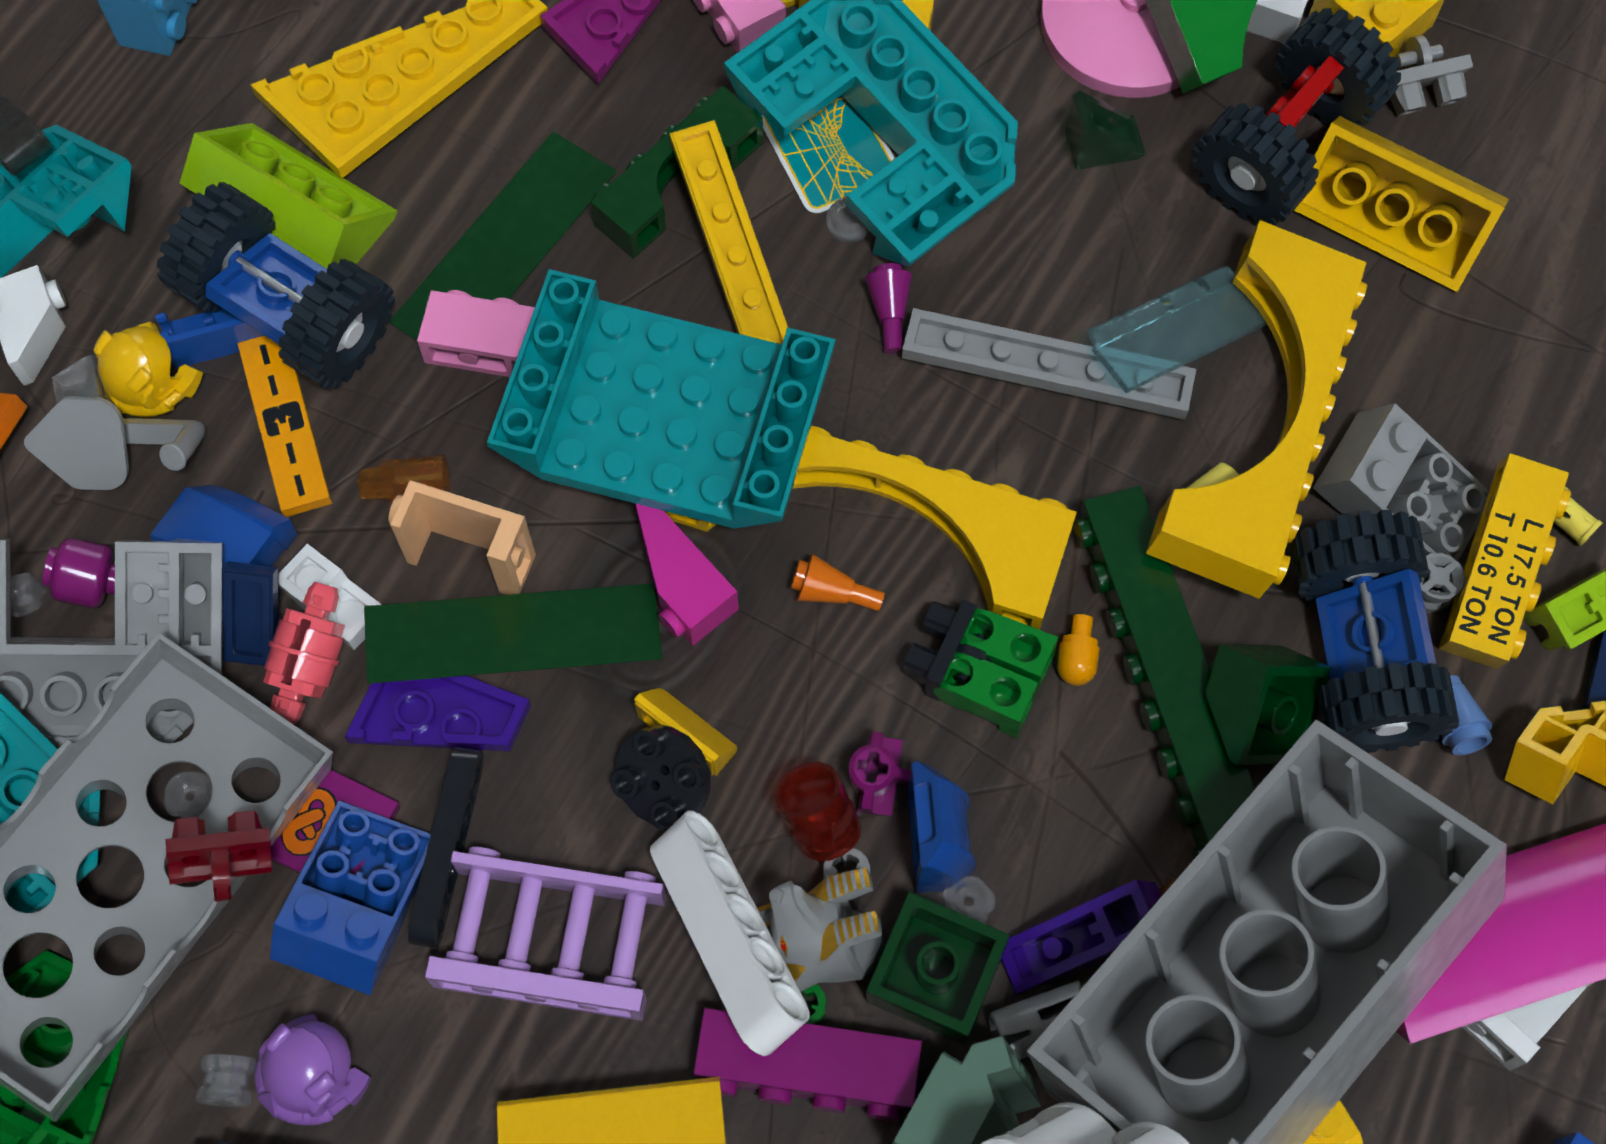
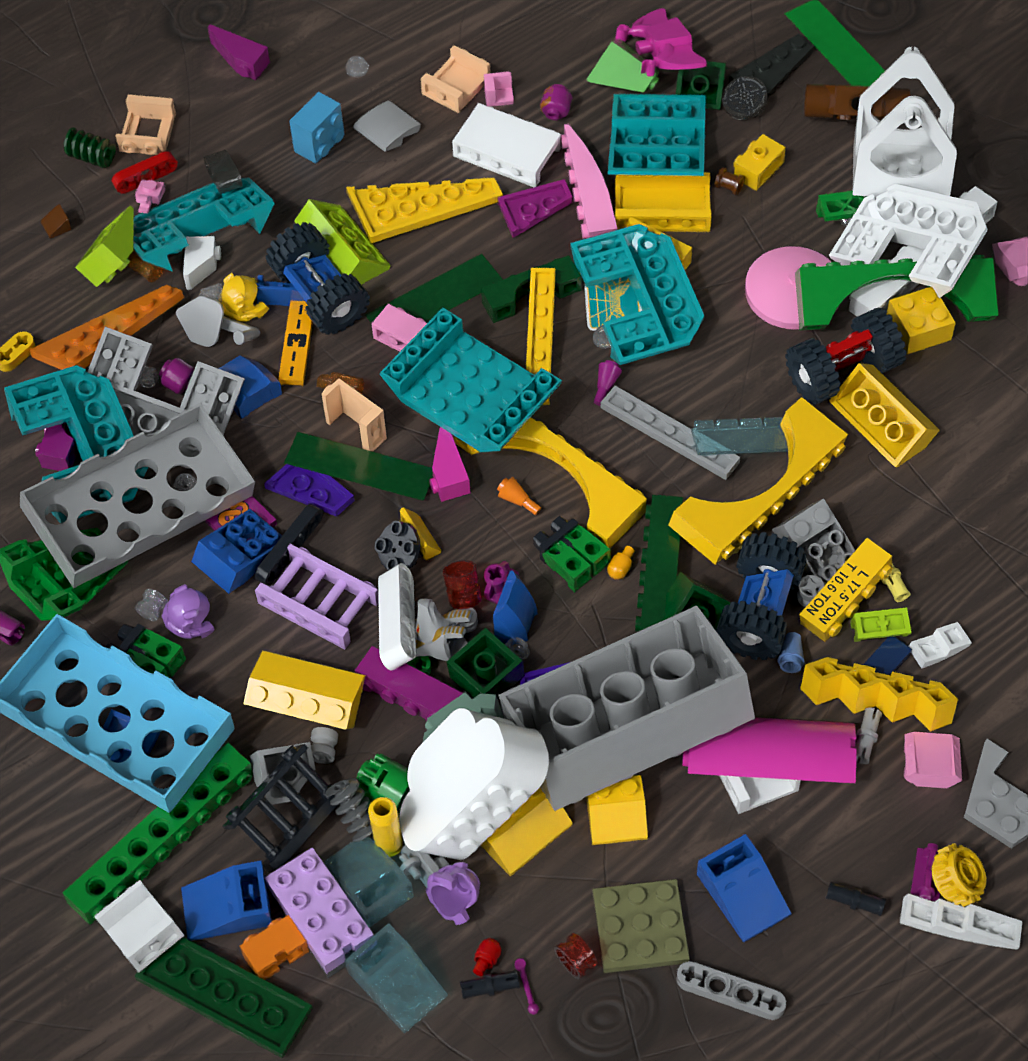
camera: 25 degrees right, 10 degrees down
dark red hips [165,810,272,902] -> none
dark blue tile [222,561,278,666] -> none
coral piece [263,582,345,725] -> none
white slope [278,544,382,650] -> none
clear green slope [1065,90,1146,170] -> none
light grey hips [1390,35,1473,117] -> none

